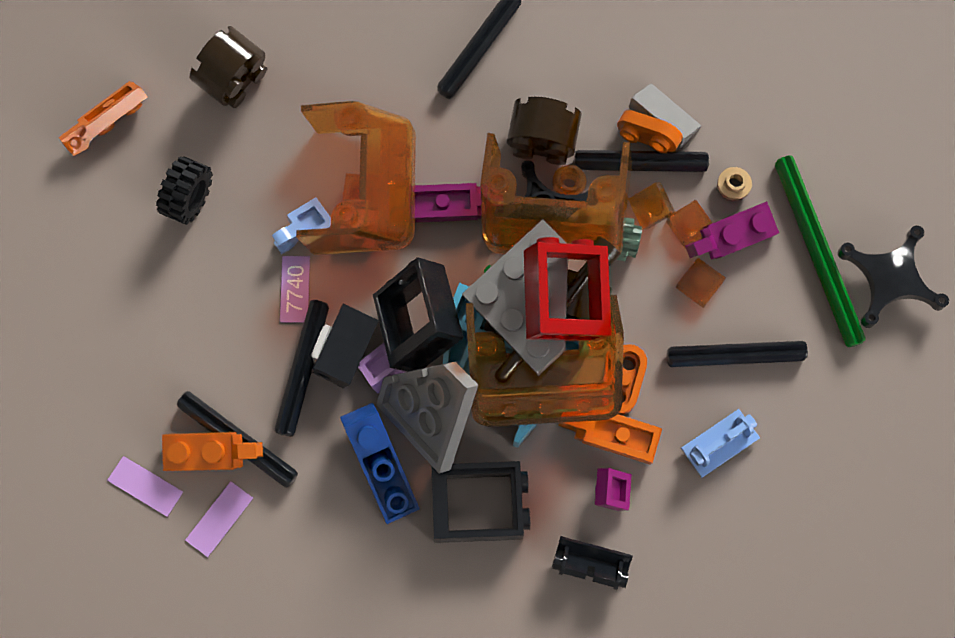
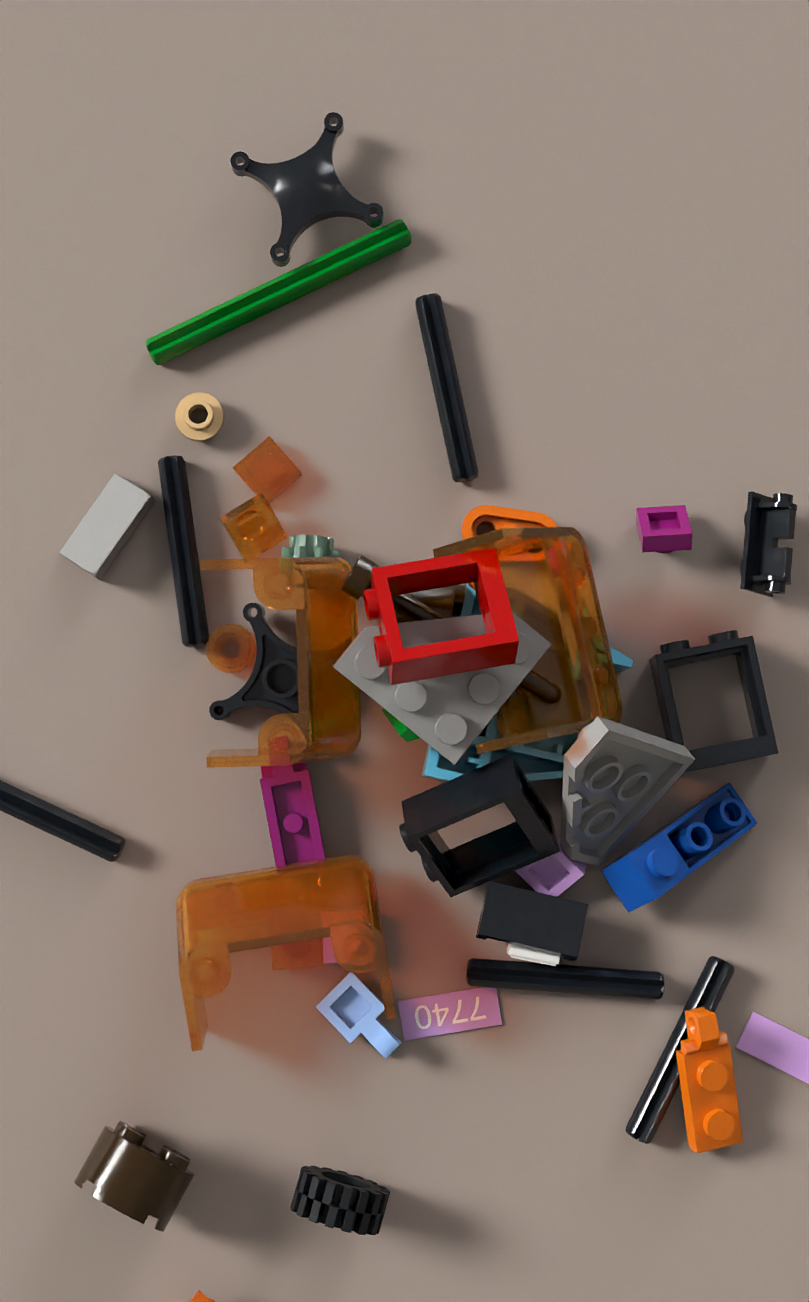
camera: 95 degrees left, 10 degrees up
lavender sticker [107,456,183,517] -> none
dark brown brick [507,96,582,165] -> none
orange hinge [558,406,662,465] -> none
orange plate [617,110,683,153] -> none
clear orange plate [676,258,726,308] -> none
light blue hinge [681,409,760,478] -> none
magenta hinge [685,201,779,260] -> none

